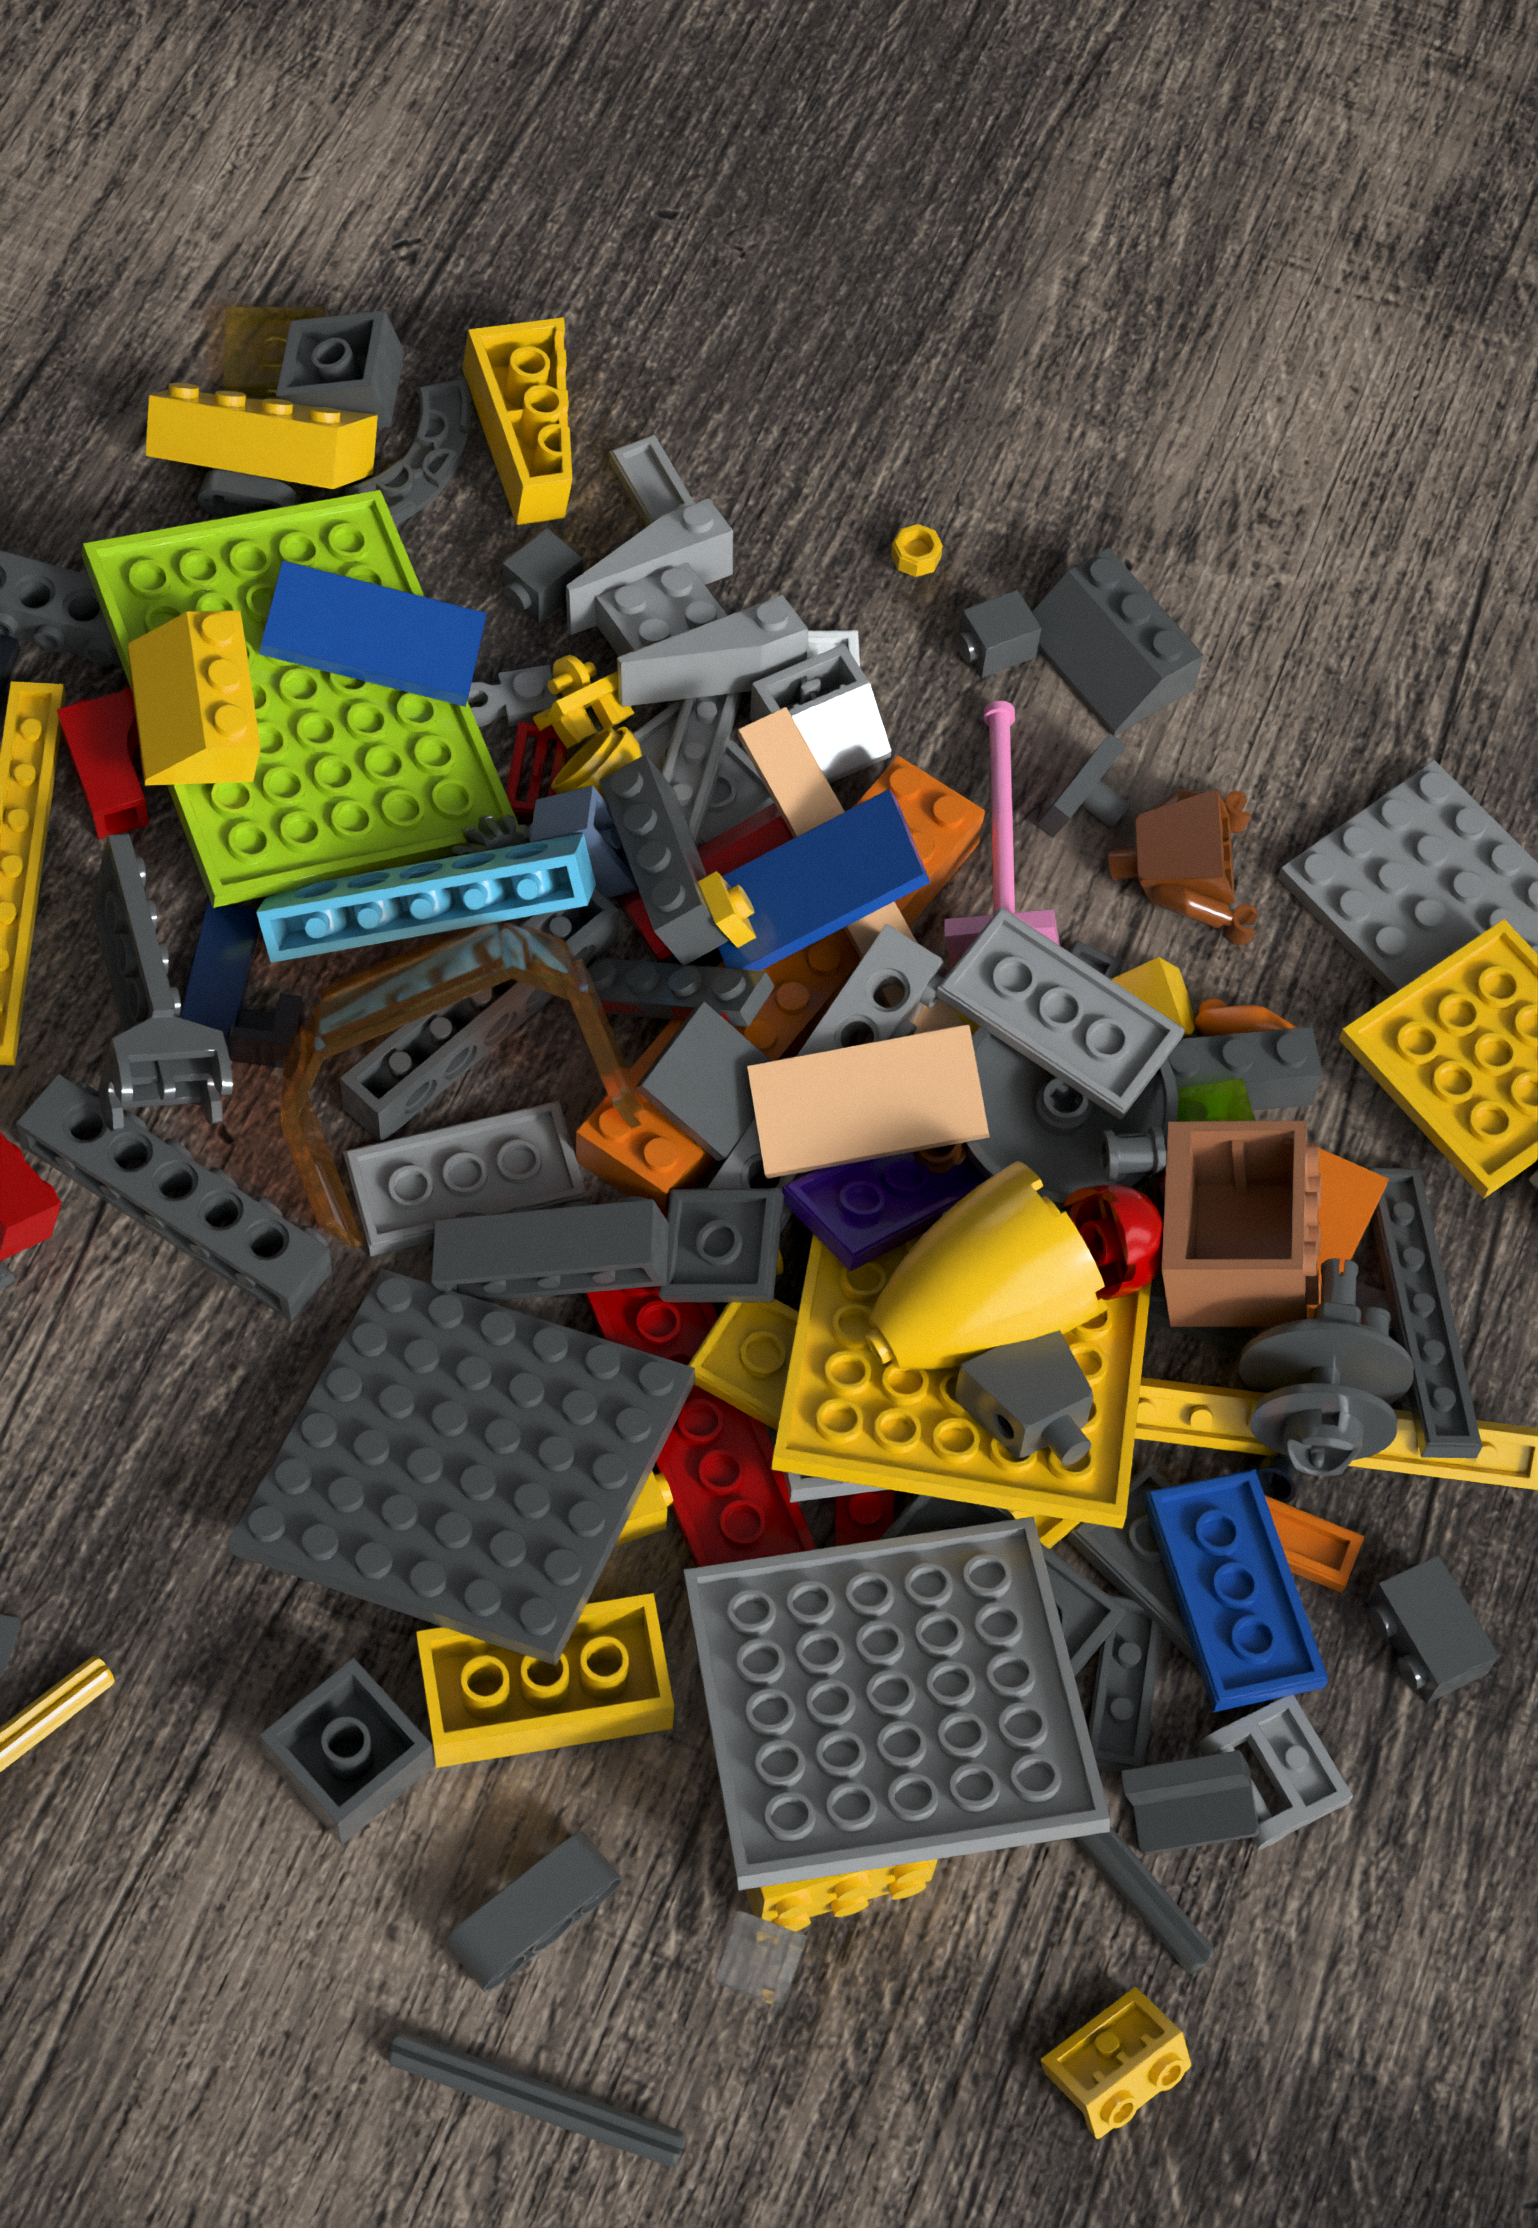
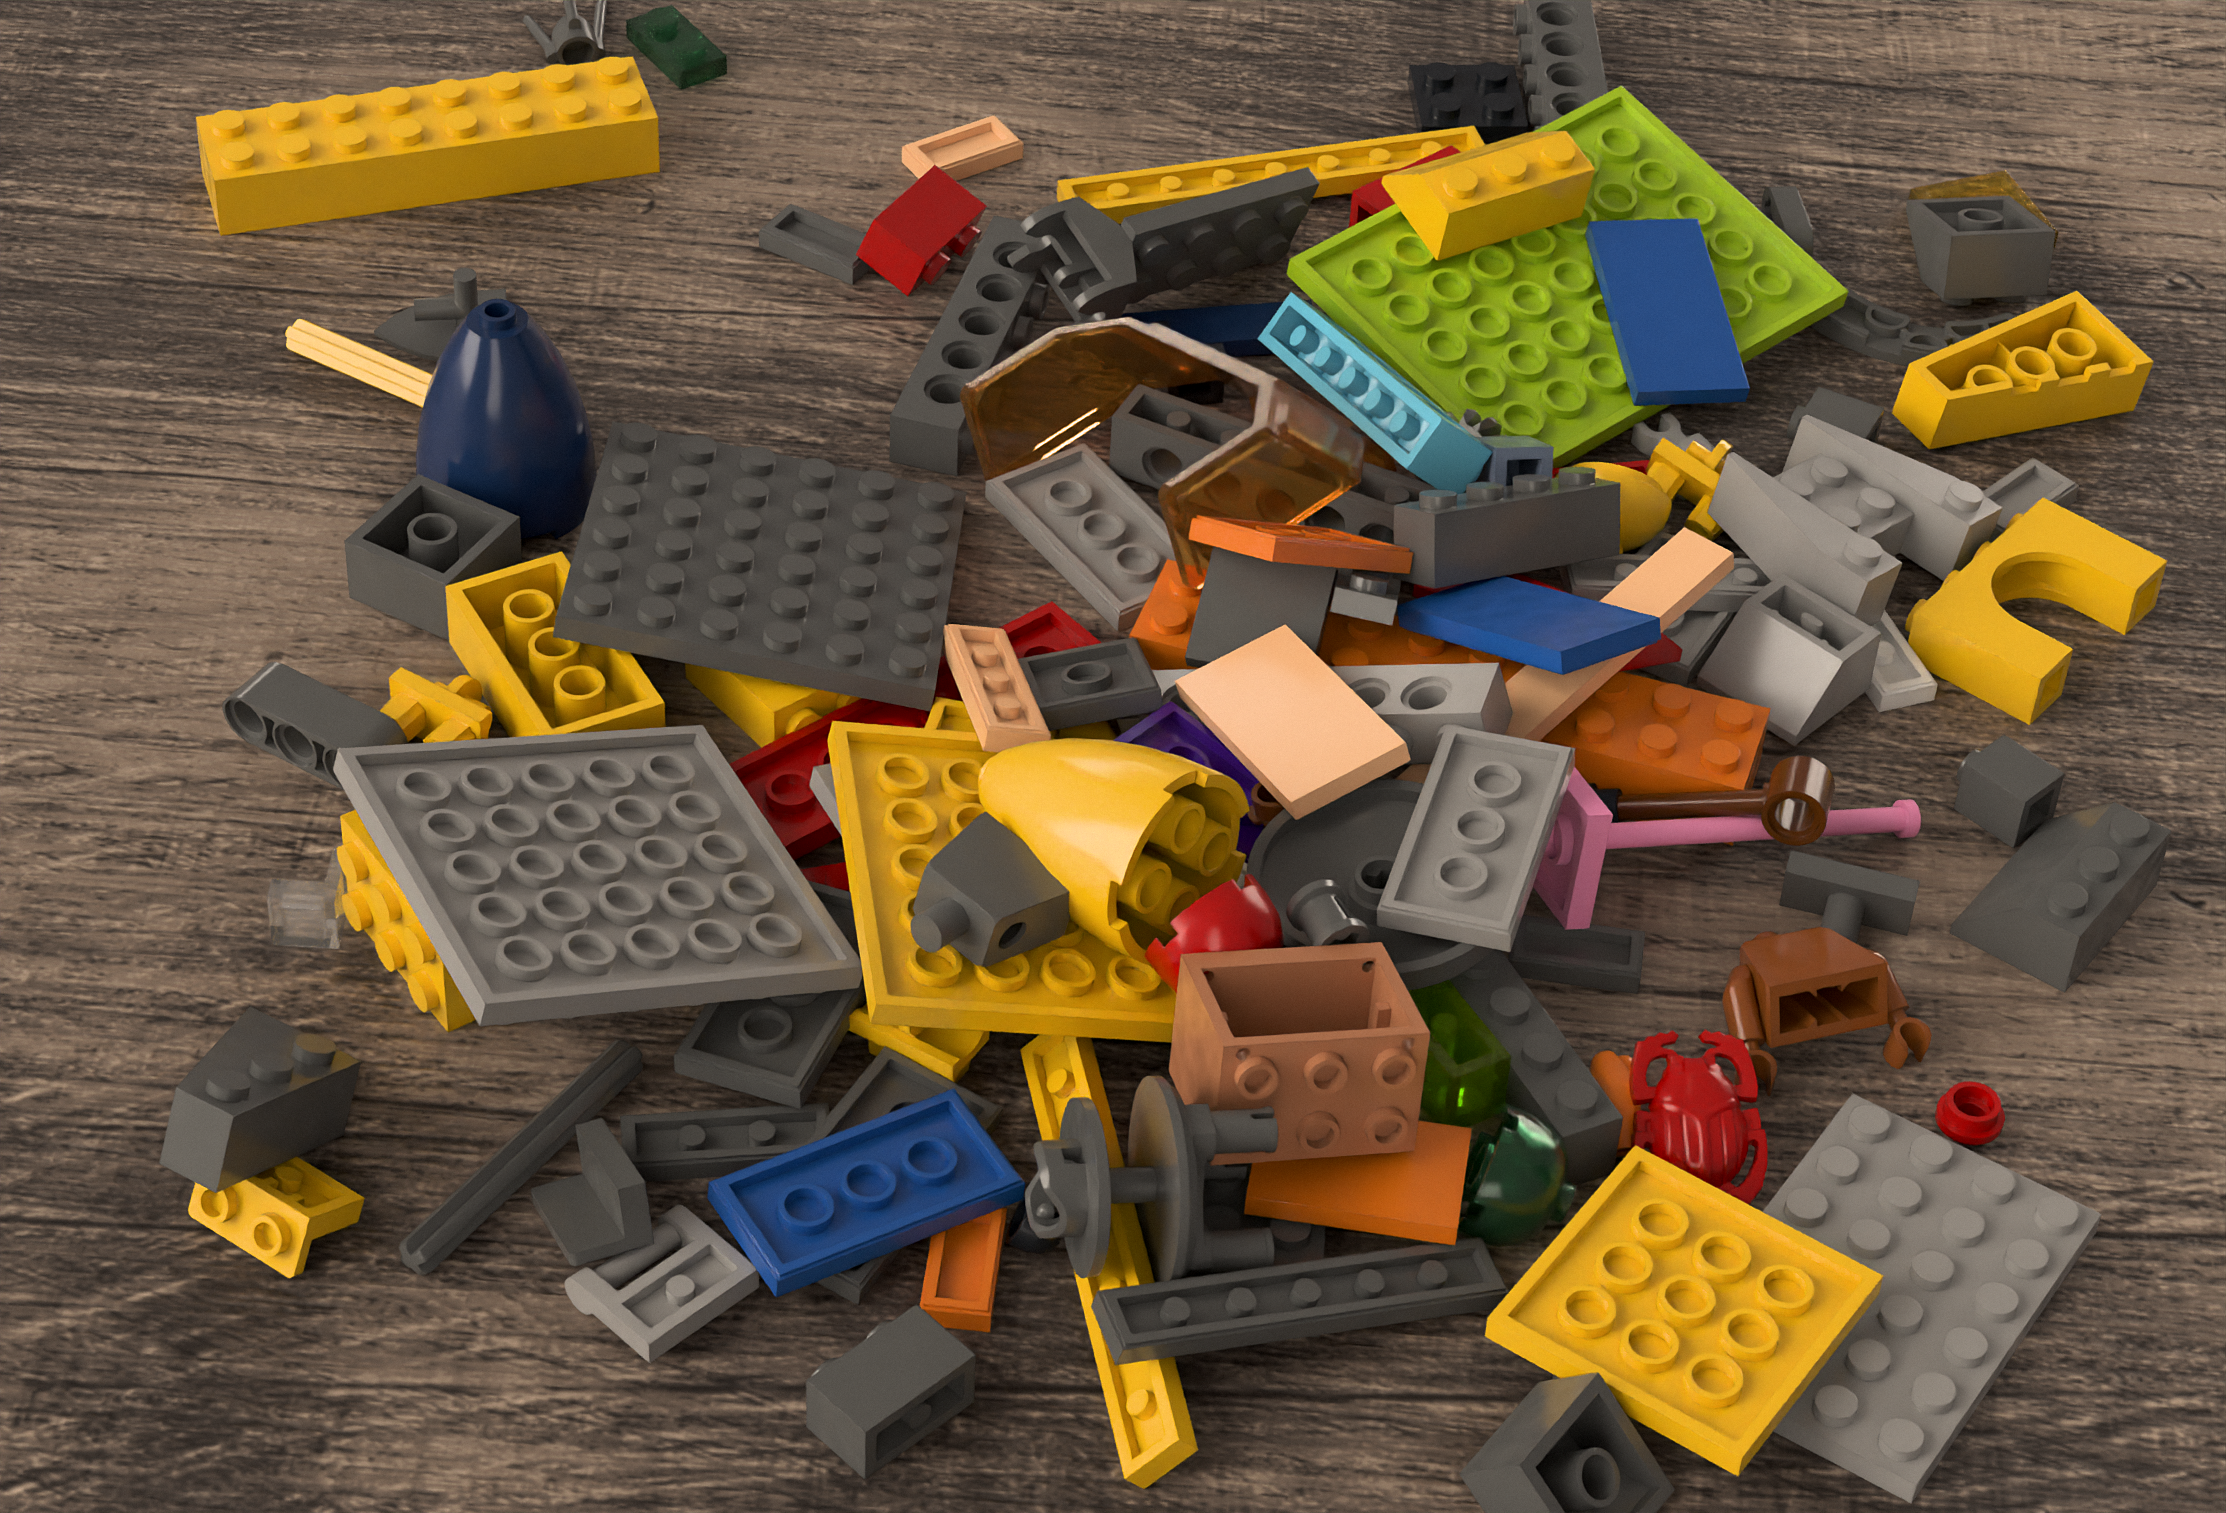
camera: 75 degrees right, 20 degrees down
yellow wedge [146,383,378,489] -> none
dark grey axle [388,2031,686,2167] -> none
dark grey brick [431,1196,669,1302] -> none
yellow plate [698,871,756,948] -> none
yellow tile [891,524,943,577] -> none
yellow brick [1112,957,1195,1038] -> none
none -> dark grey wedge [159,1006,361,1193]
none -> yellow hips [379,667,492,743]
none -> dark blue cylinder [416,299,597,539]
none -> light nougat tile [942,624,1051,752]
none -> orange tile [1188,515,1413,574]
none -> clear green cylinder [1457,1101,1576,1247]
none -> reddish brown piece [1588,756,1835,846]
none -> red shield [1629,1029,1768,1205]
none -> yellow arch [1905,497,2167,725]
none -> red plate [1935,1081,2005,1145]

